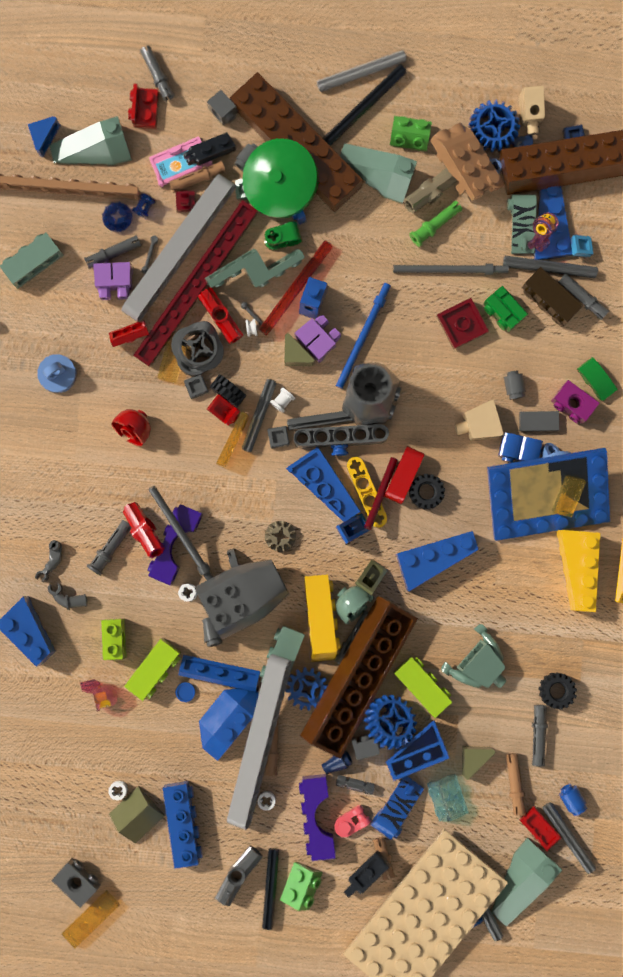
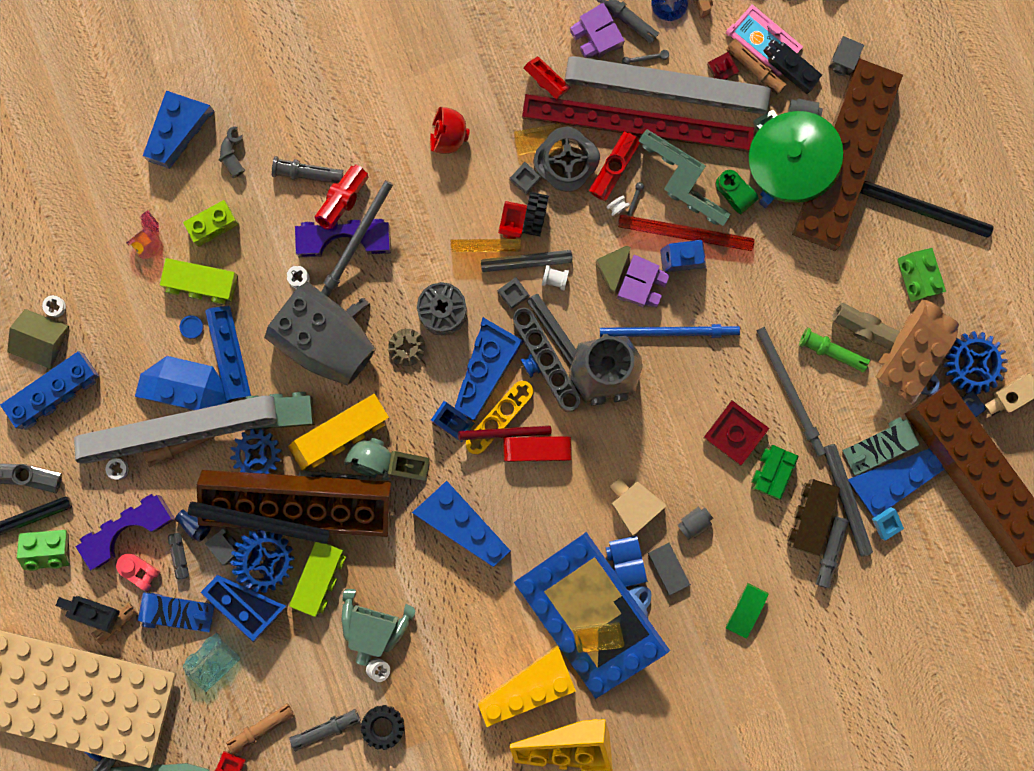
camera: 55 degrees right, 0 degrees up
dark grey arm [35,540,62,583] -> none
medium blue tile [37,354,77,393] -> none
clear blue bush [132,193,156,219] -> none
dark grey cone [202,617,223,647] -> none
light grey axle [317,50,406,92] -> none
sand green wedge [340,143,417,204] -> none
black tyre [409,474,445,510] -> none
olive slope [462,746,496,781] -> none
clear pink piece [528,212,559,252] -> none
magenta brick [551,380,599,424] -> none
dark blue tile [562,124,585,139] -> none
none -> black axle [188,501,330,544]
none -> white bush [366,658,390,682]
none -> dark grey wheel [417,282,467,336]

